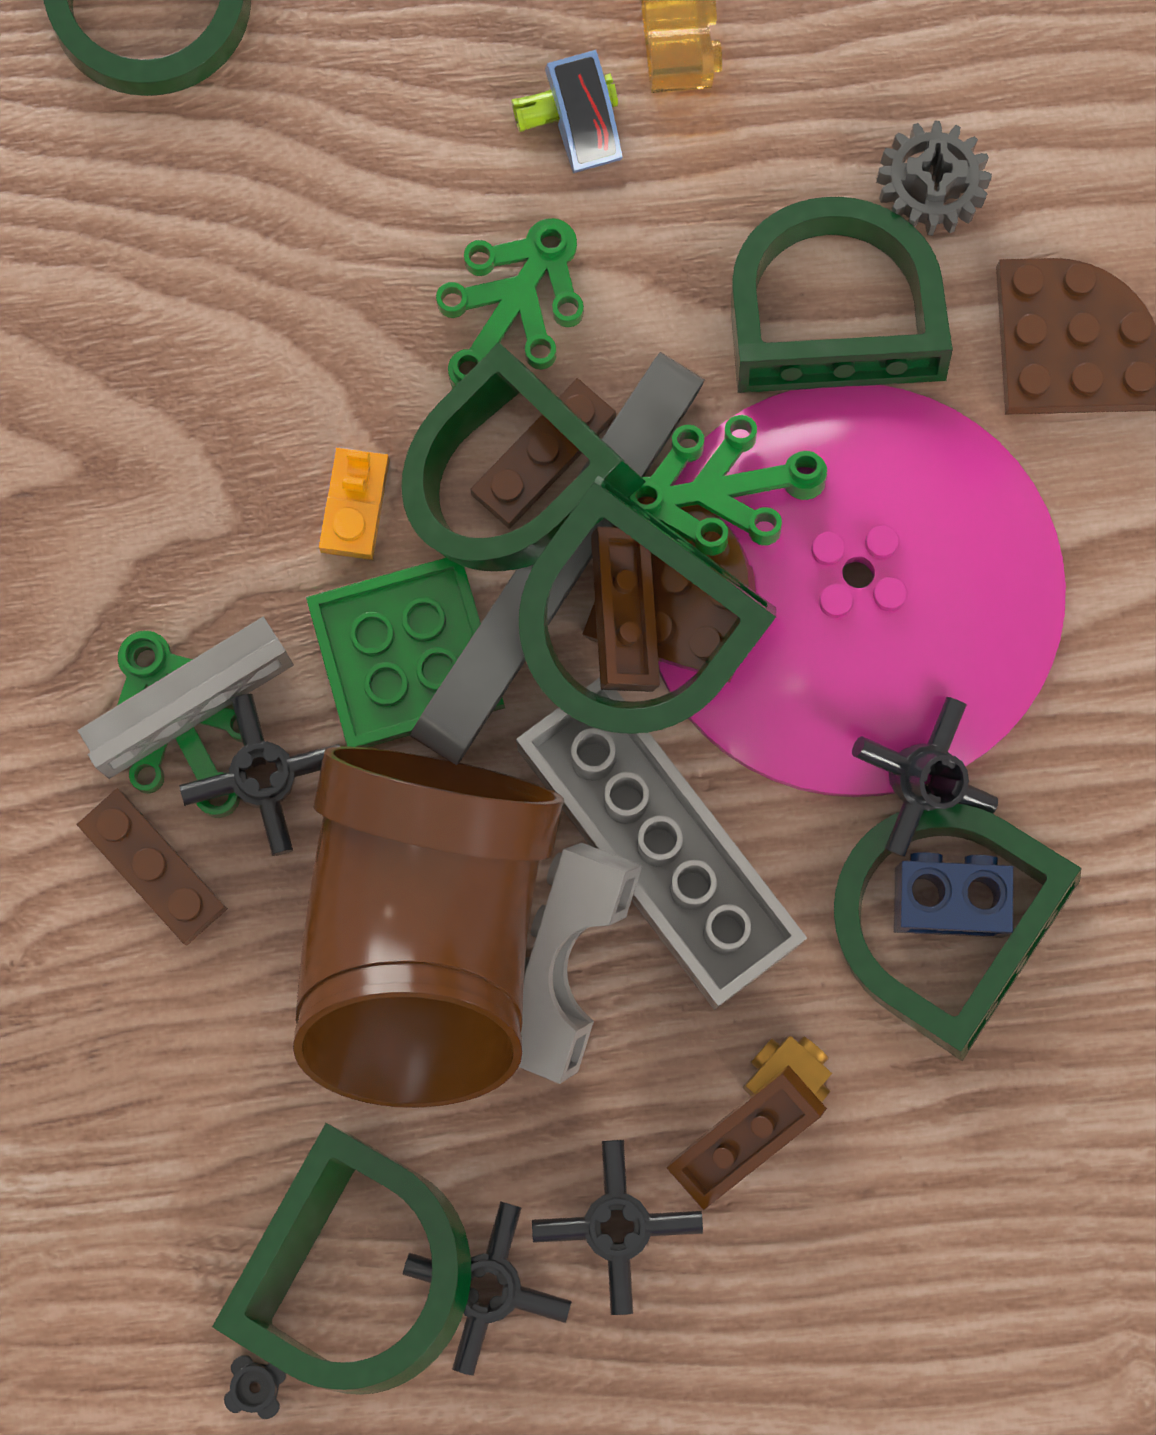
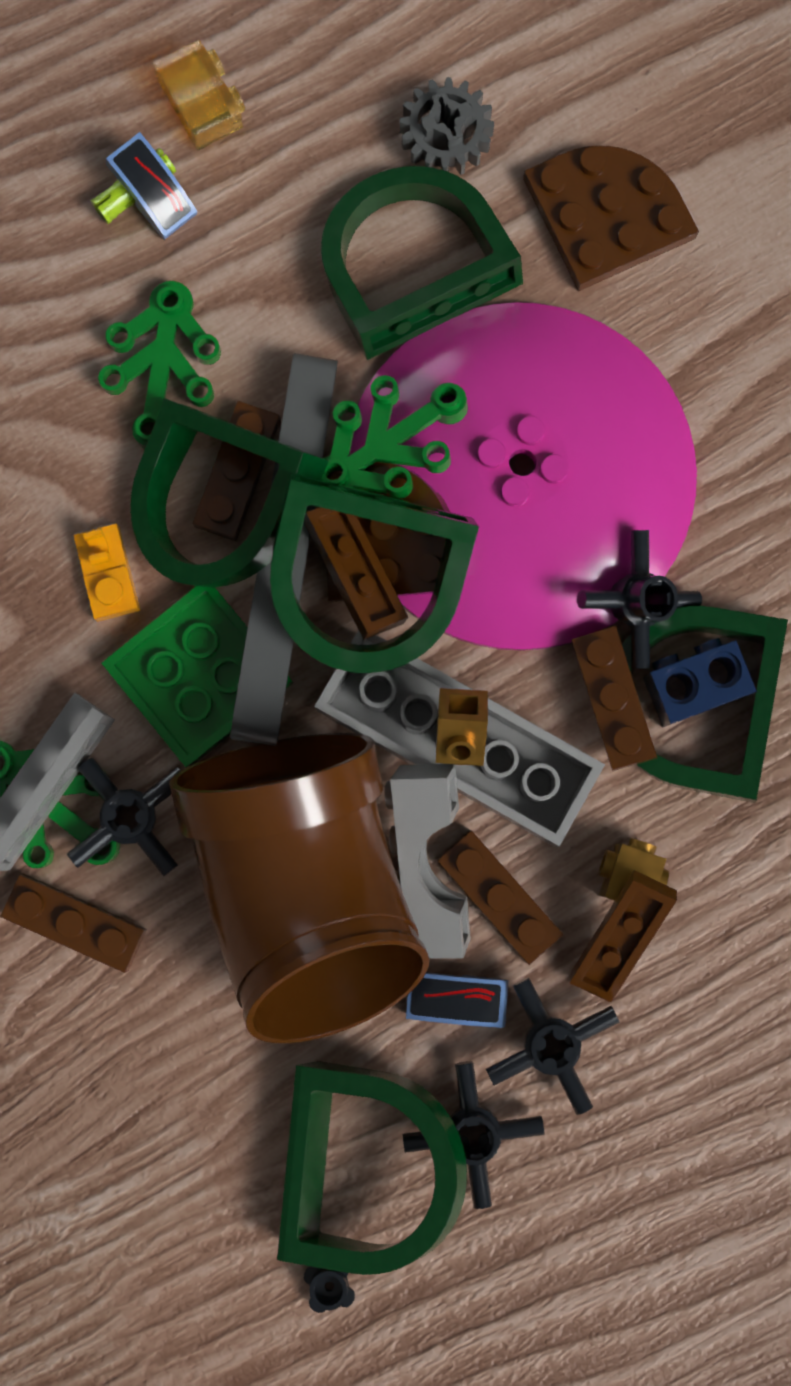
camera: 20 degrees left, 5 degrees up
none -> black slope [406,972,509,1028]
none -> pearl gold brick [435,688,488,766]
none -> reddish brown plate [437,830,563,965]
none -> reddish brown plate [572,626,657,771]

